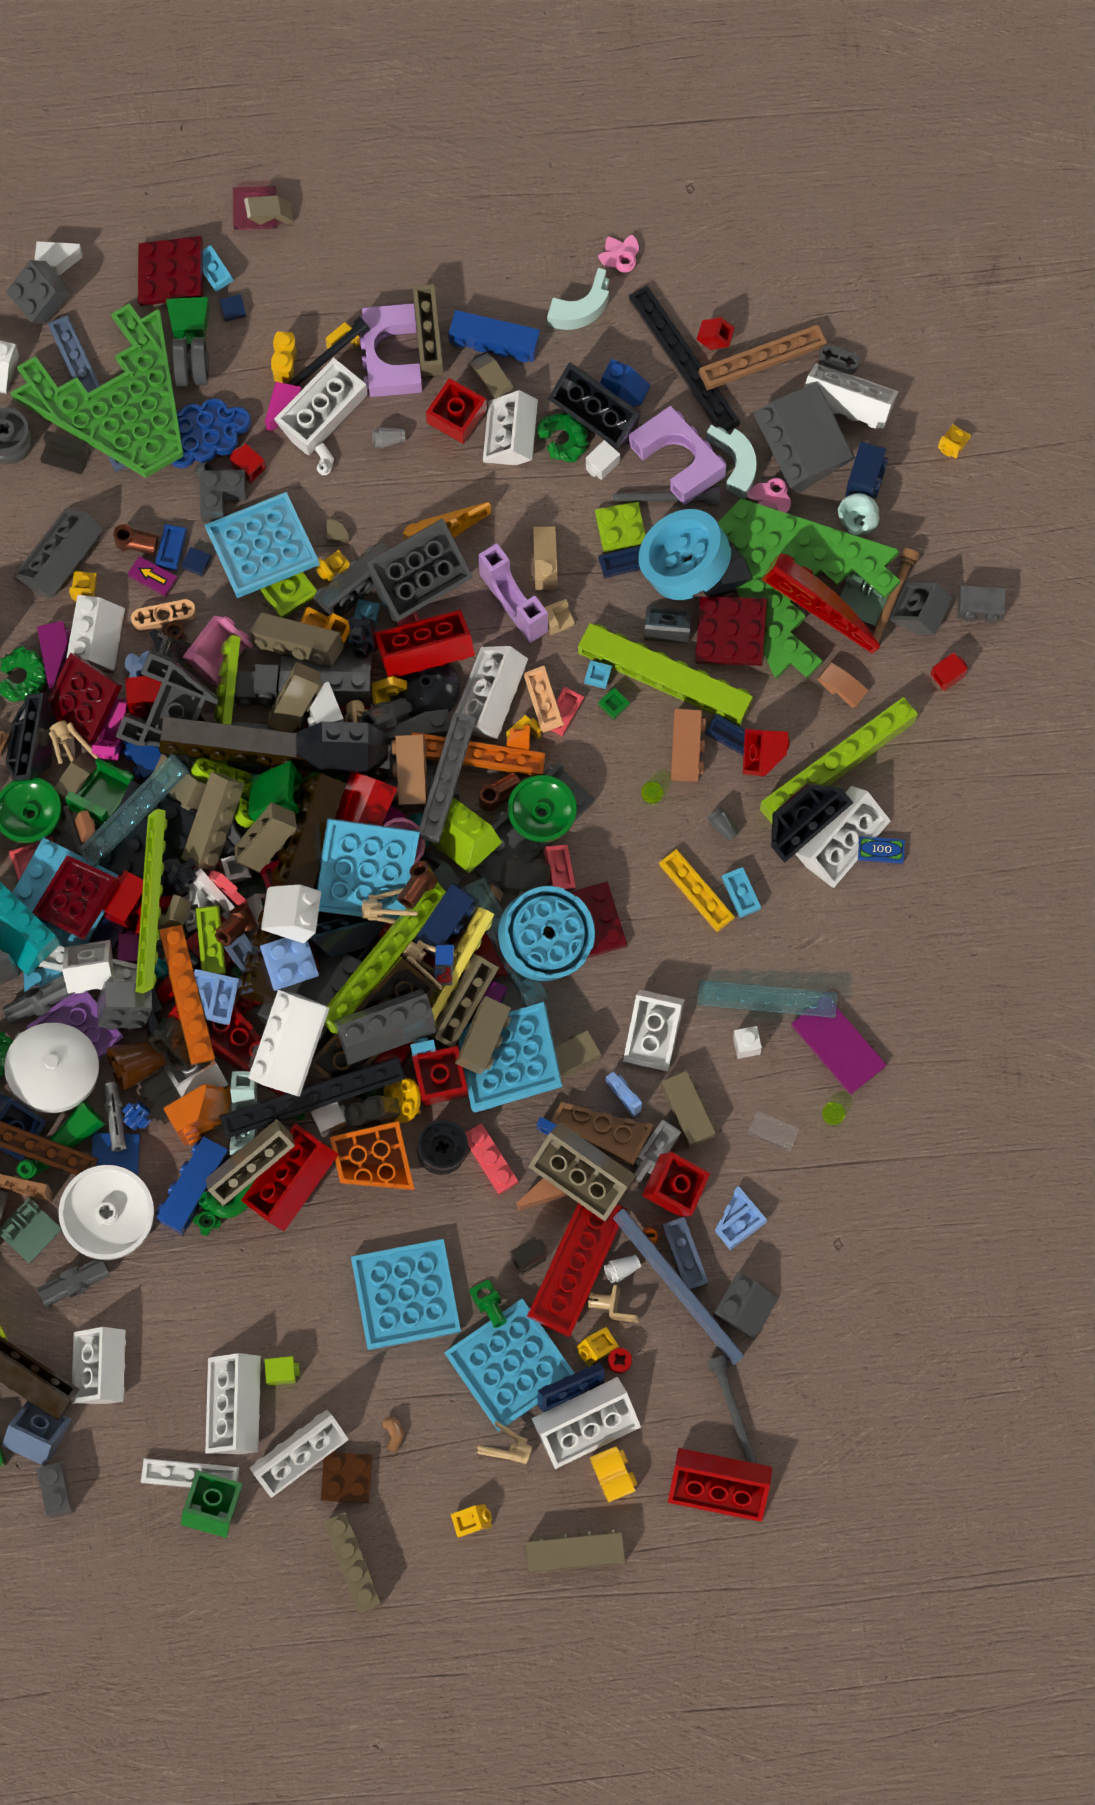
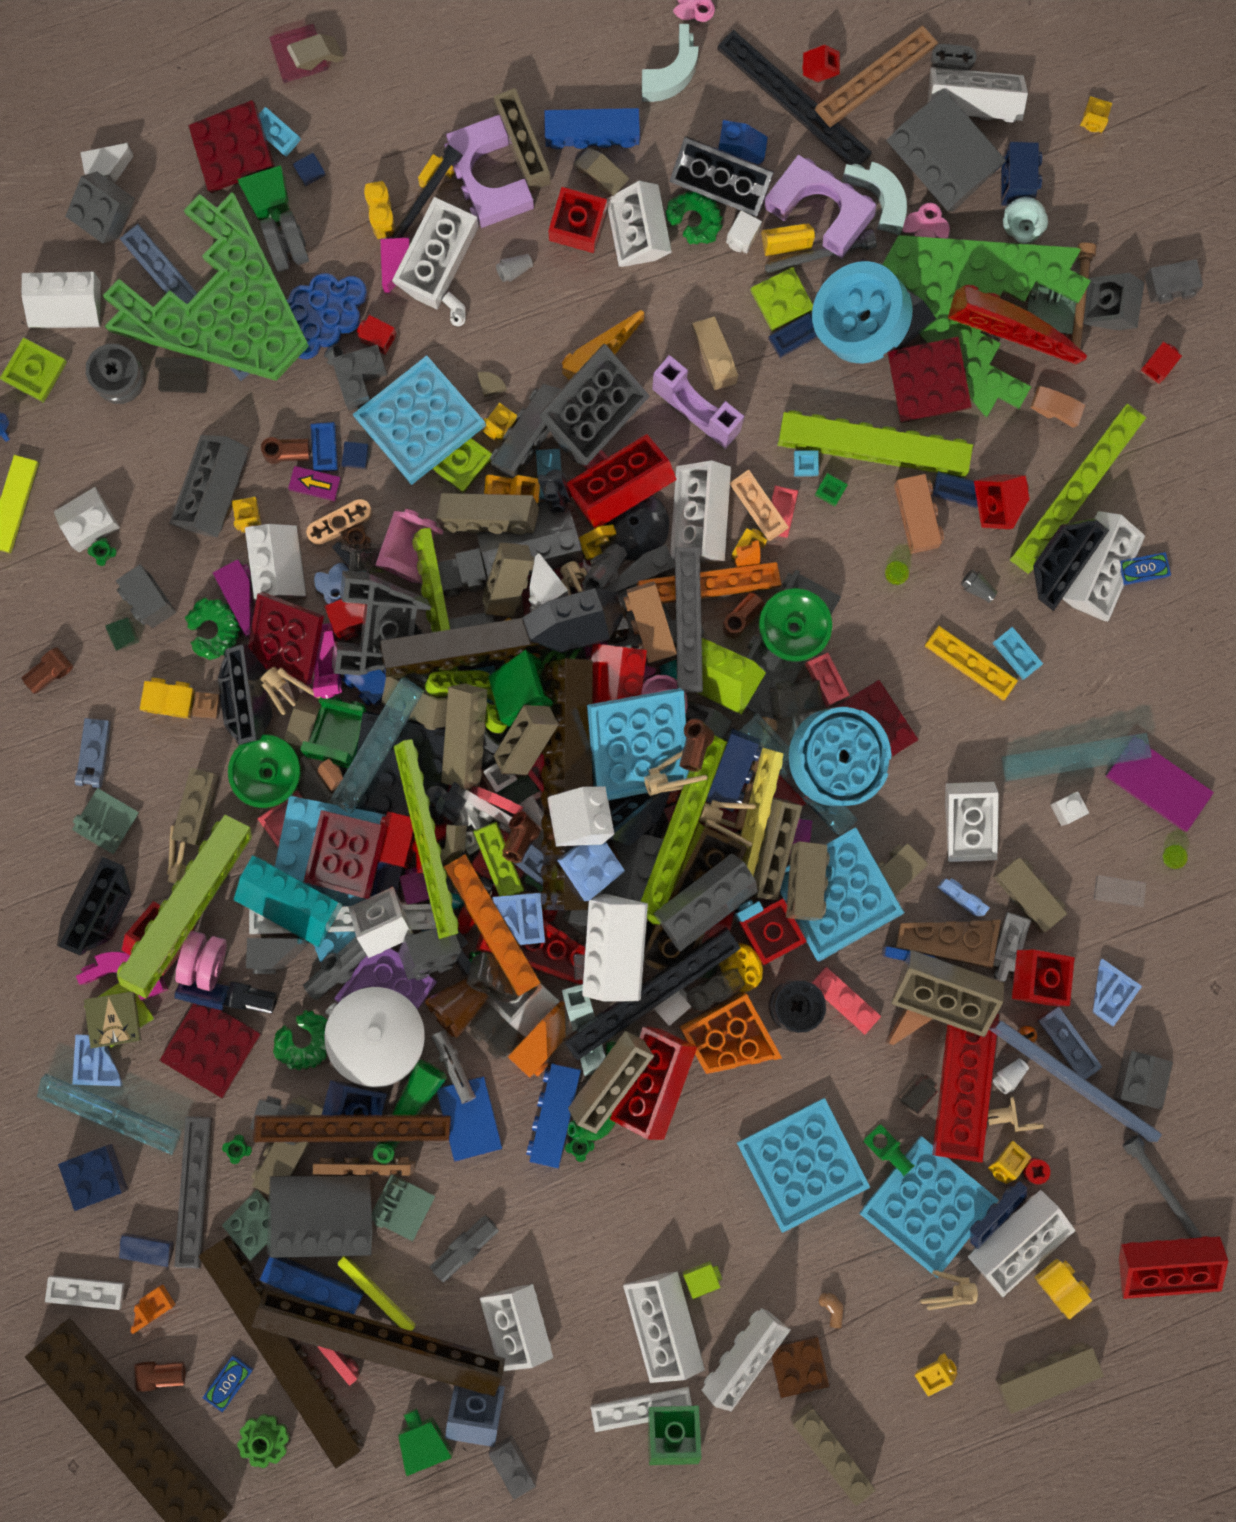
camera: 20 degrees left, 10 degrees up
white dish [59,1165,154,1260] -> none
blue gear [122,1101,151,1130] -> none
sticker [435,945,454,986] -> none
tan panel [544,599,575,635] -> none
flat silver slope [644,607,691,644] -> none
none -> yellow tile [761,223,815,256]

